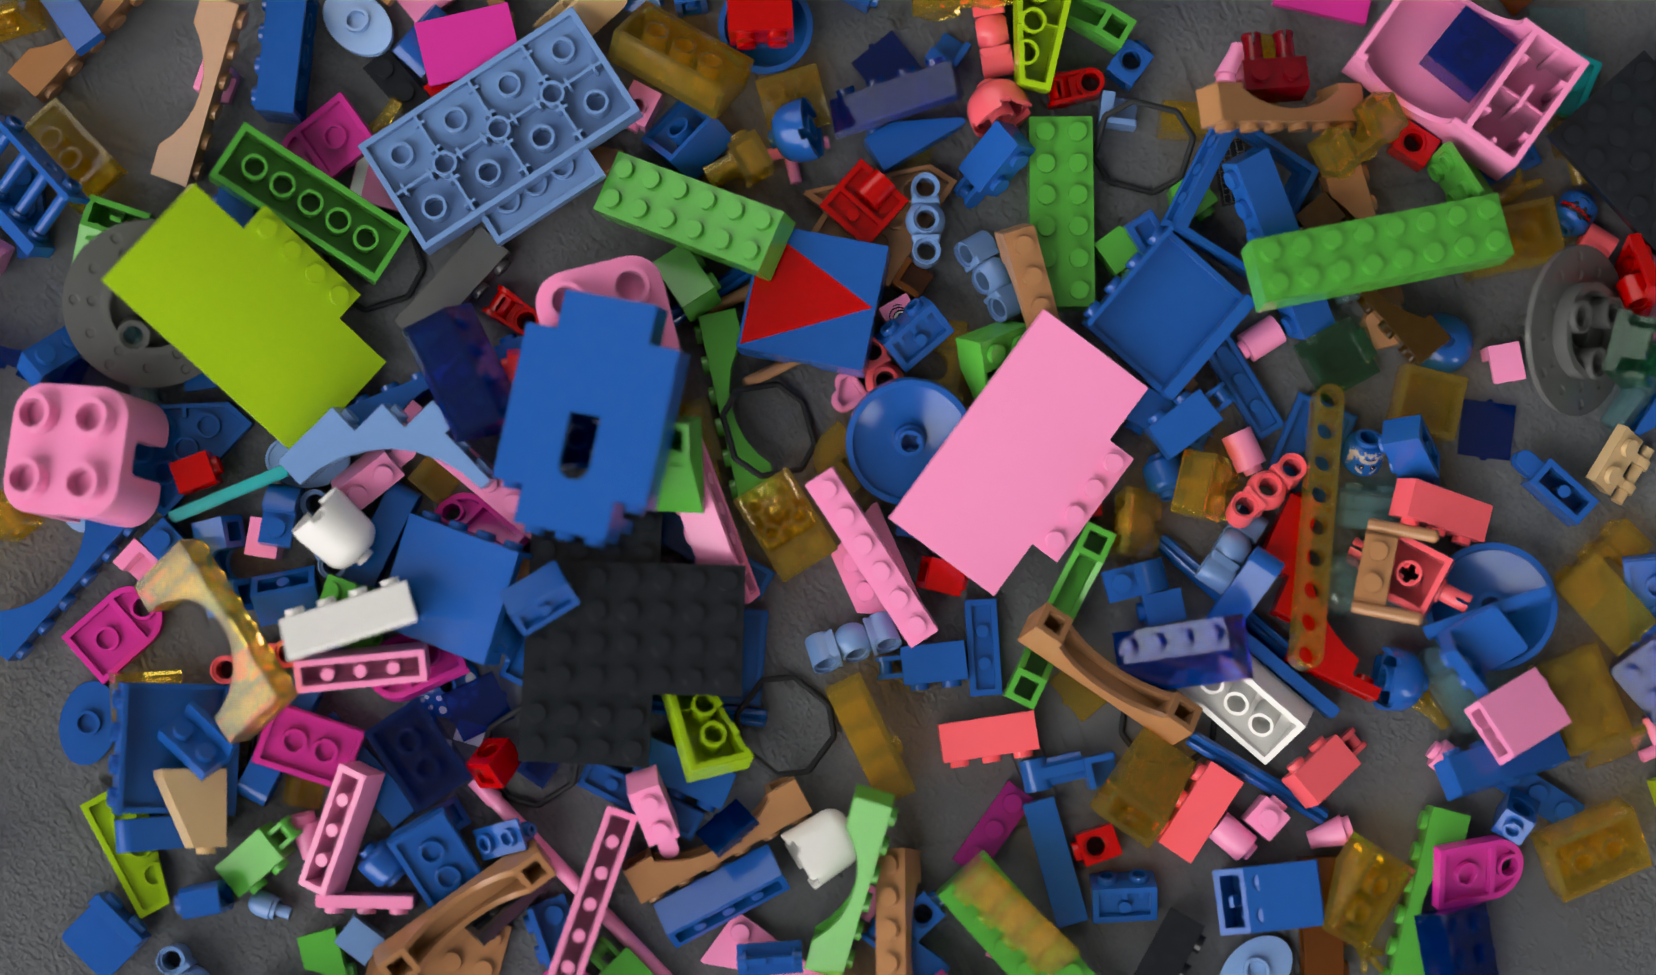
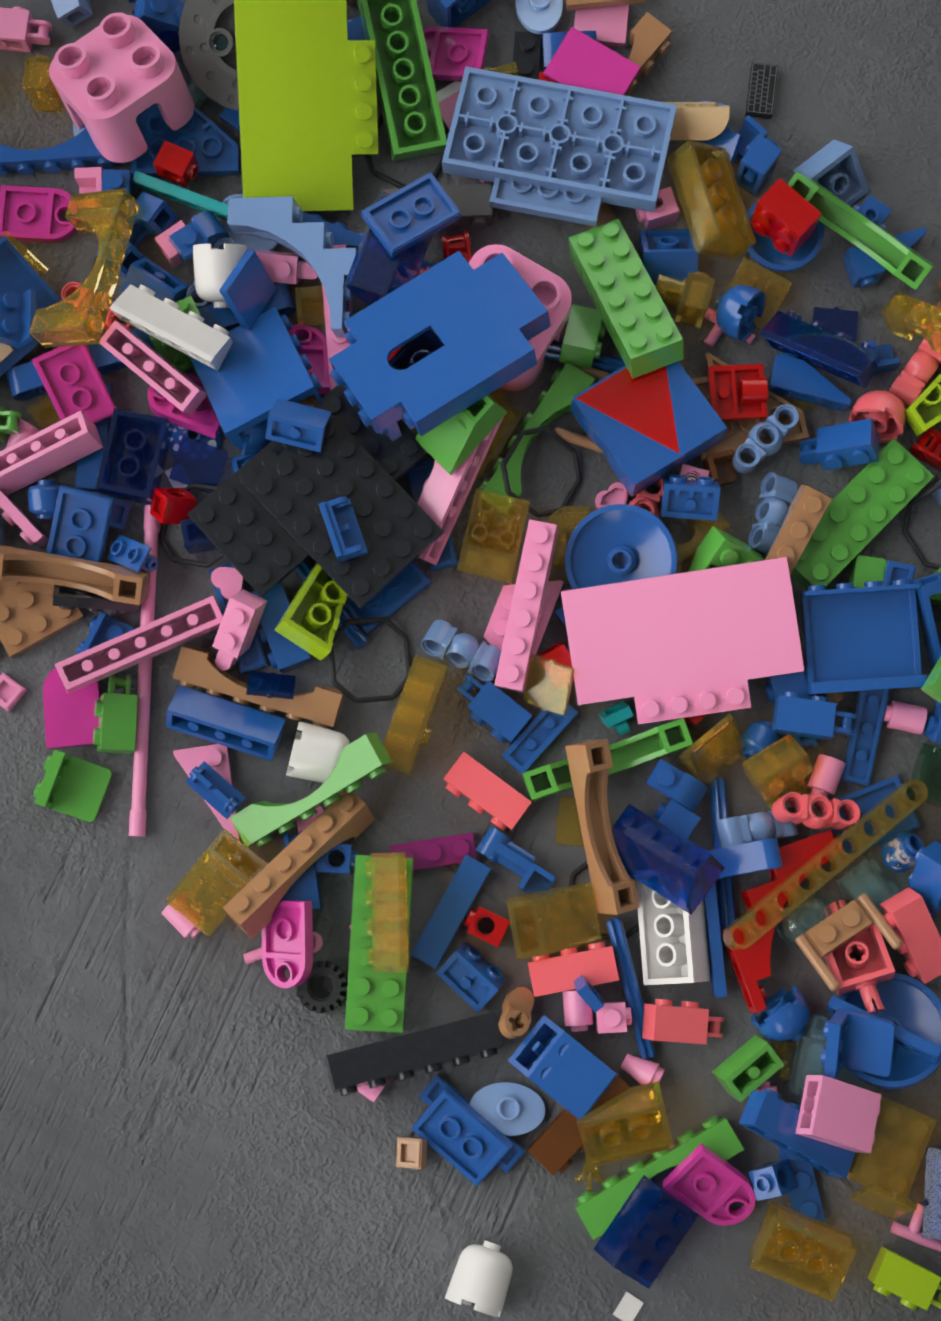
camera: 50 degrees right, 5 degrees down
none -> bright pink tile [211,567,244,600]
none -> blue tile [219,249,276,330]
none -> blue hinge [319,496,368,563]
none -> blue tile [361,172,462,257]
none -> medium nougat piece [498,987,535,1039]
none -> clear yellow piece [524,655,574,716]
none -> blue tile [574,975,604,1013]
none -> teal tile [598,701,633,736]
none -> bright green brick [712,1035,784,1102]

